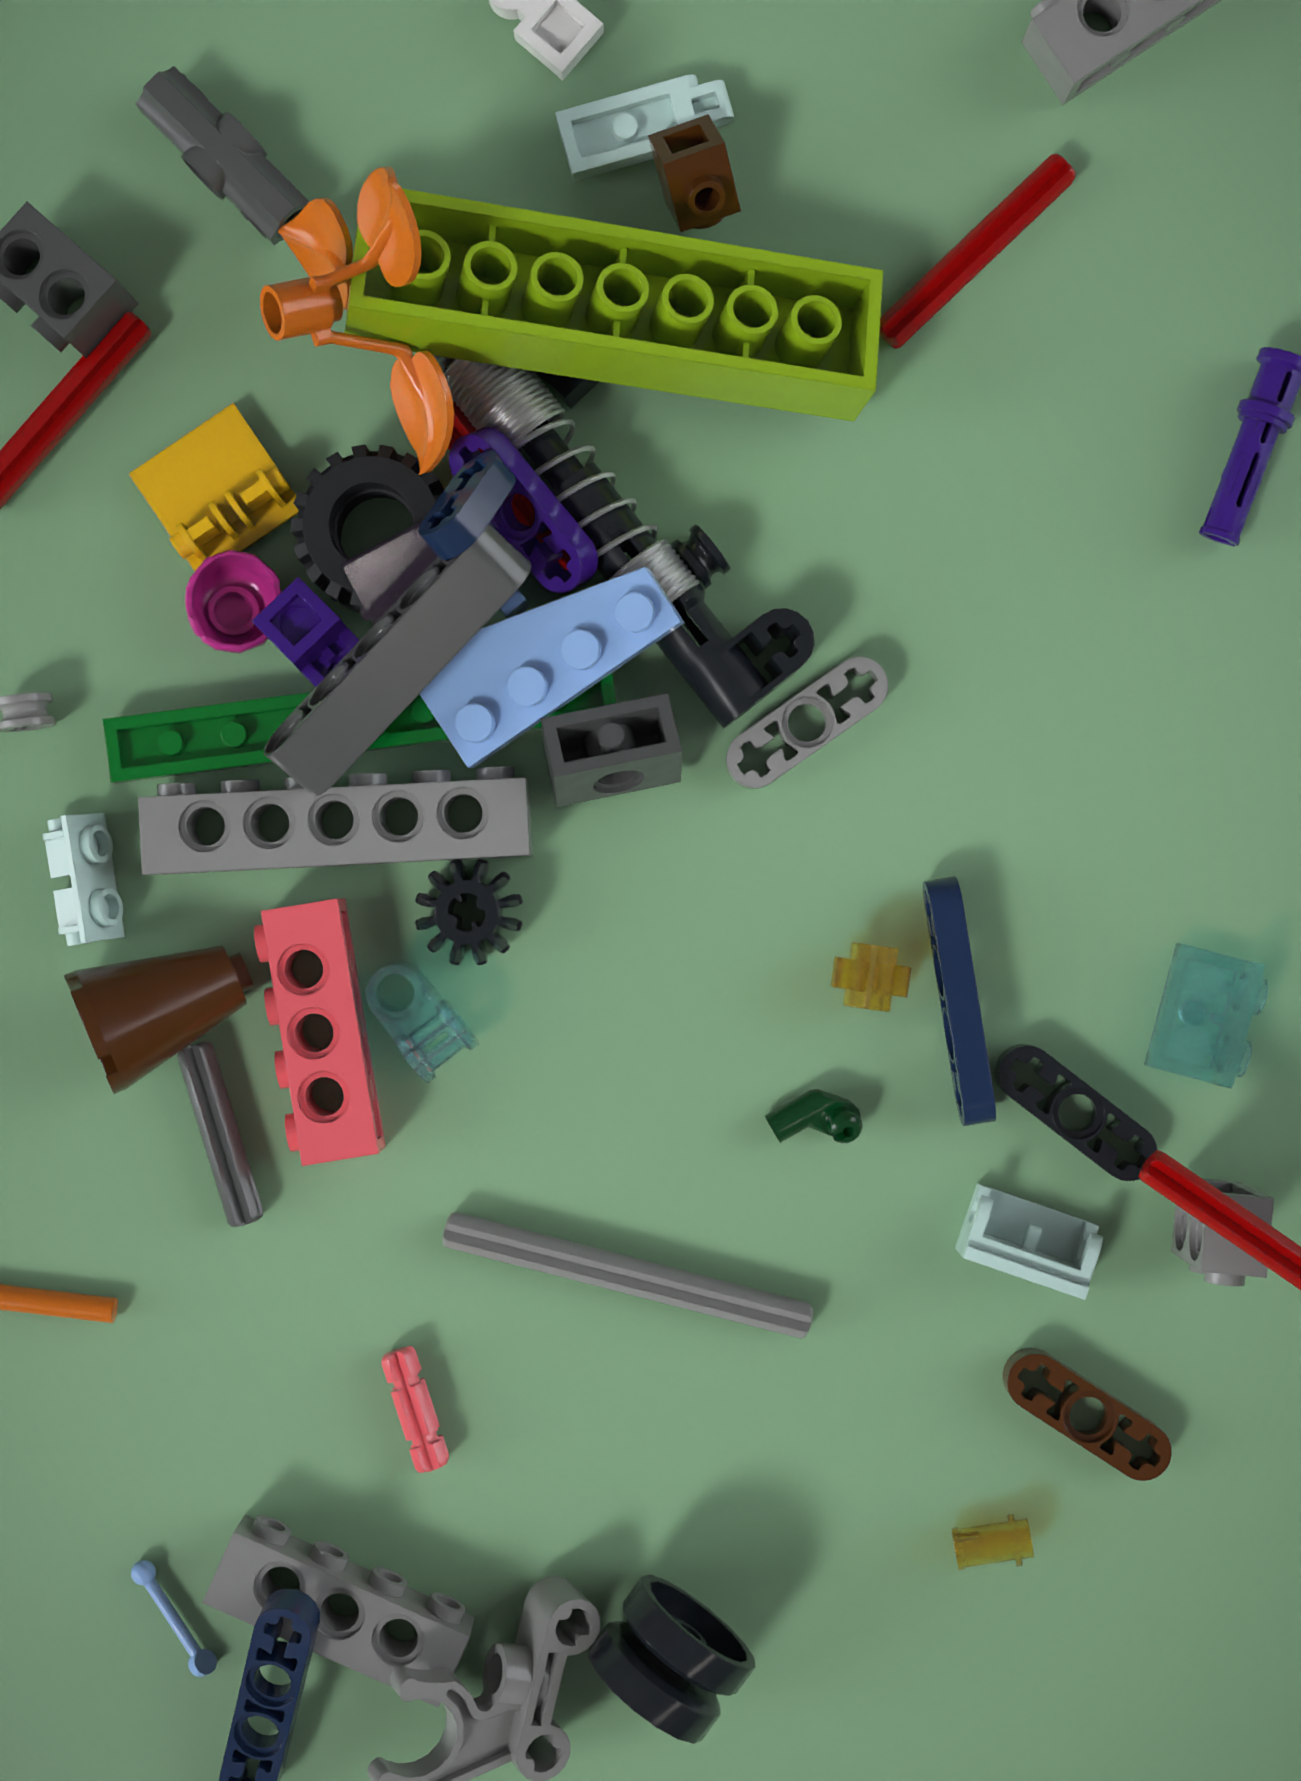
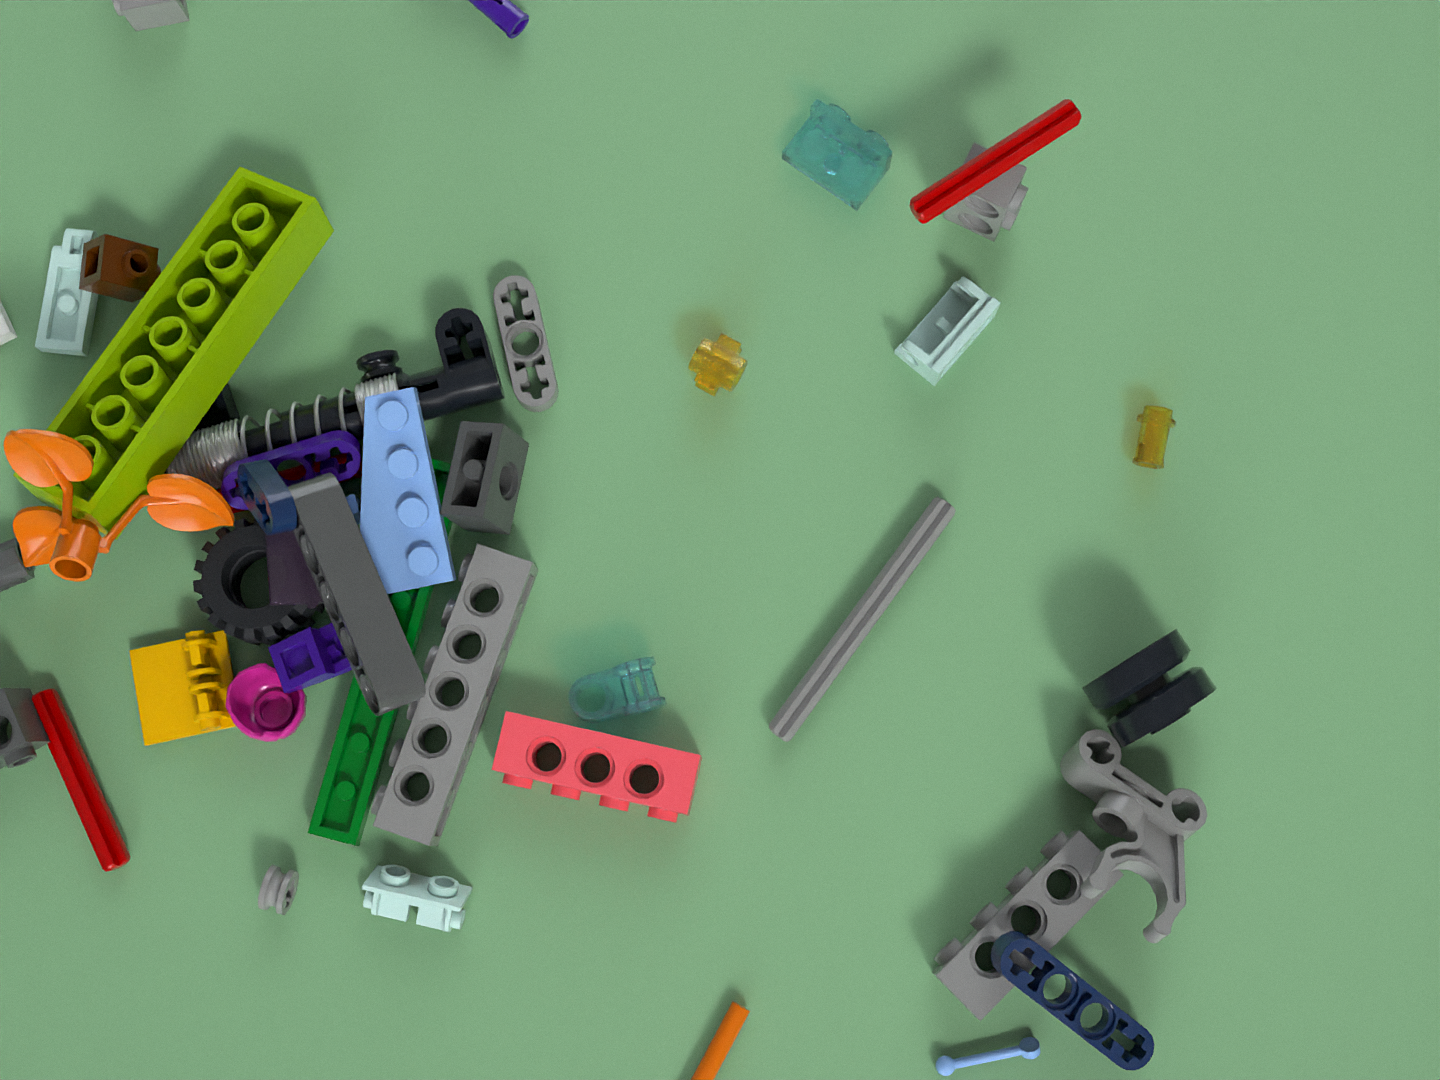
camera: 60 degrees left, 10 degrees down
reddish brown cone [64,945,254,1094] -> none
dark grey axle [177,1042,263,1227] -> none
coral axle [381,1346,449,1473] -> none
black gear [415,859,523,965] -> none
dark green arm [765,1089,863,1144] -> none
red axle [879,153,1076,349] -> none
dark blue beam [923,876,996,1126] -> none
black beam [995,1044,1158,1181] -> none
reddish brown beam [1003,1348,1172,1481] -> none

